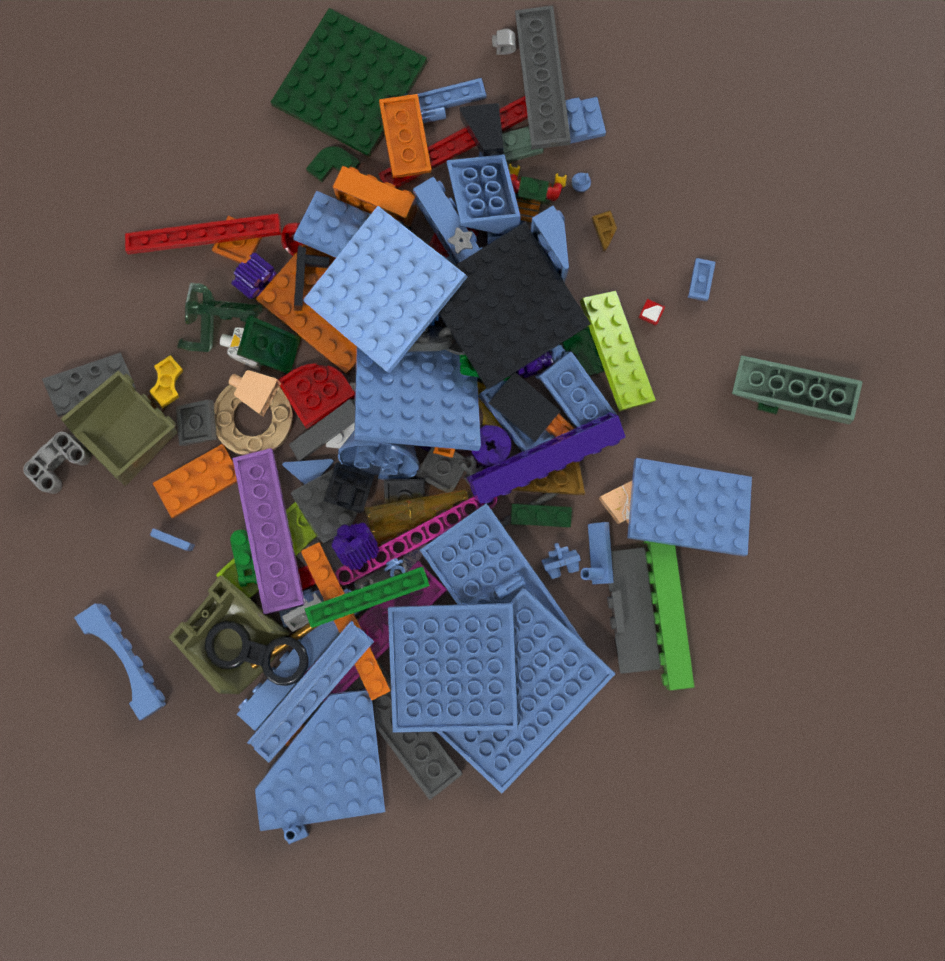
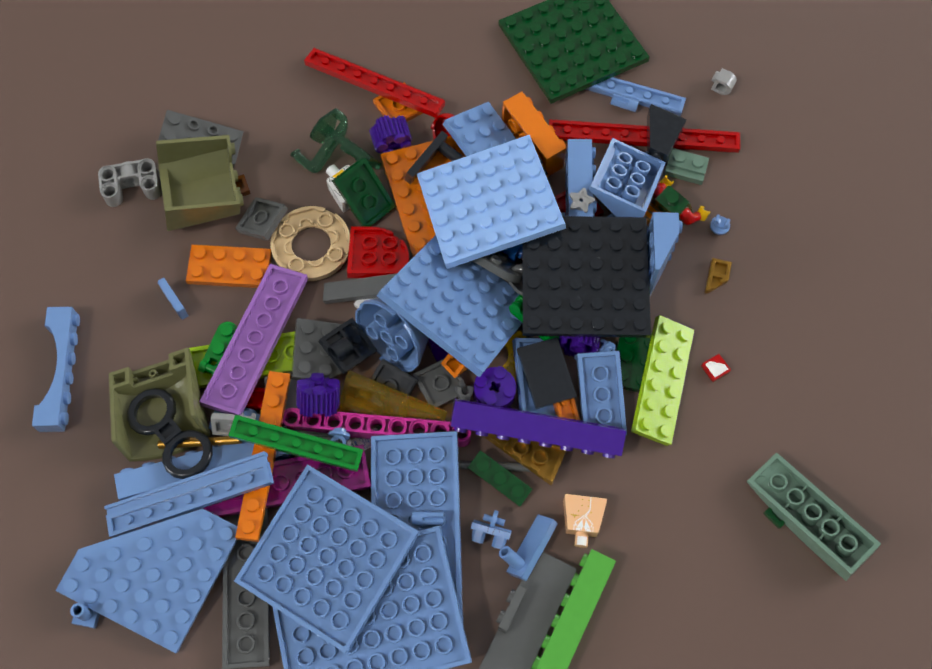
camera: 30 degrees right, 15 degrees down
yellow tile [150,355,183,409] -> none
light nougat torso [229,370,281,417] -> none
medium blue tile [282,459,334,485] -> none
dark green plate [306,146,361,182] -> none
orange plate [379,94,431,178] -> none
dark grey plate [515,6,571,150] -> none
medium blue plate [565,97,606,143] -> none
medium blue plate [627,458,752,556] -> none
medium blue plate [688,258,715,301] -> none

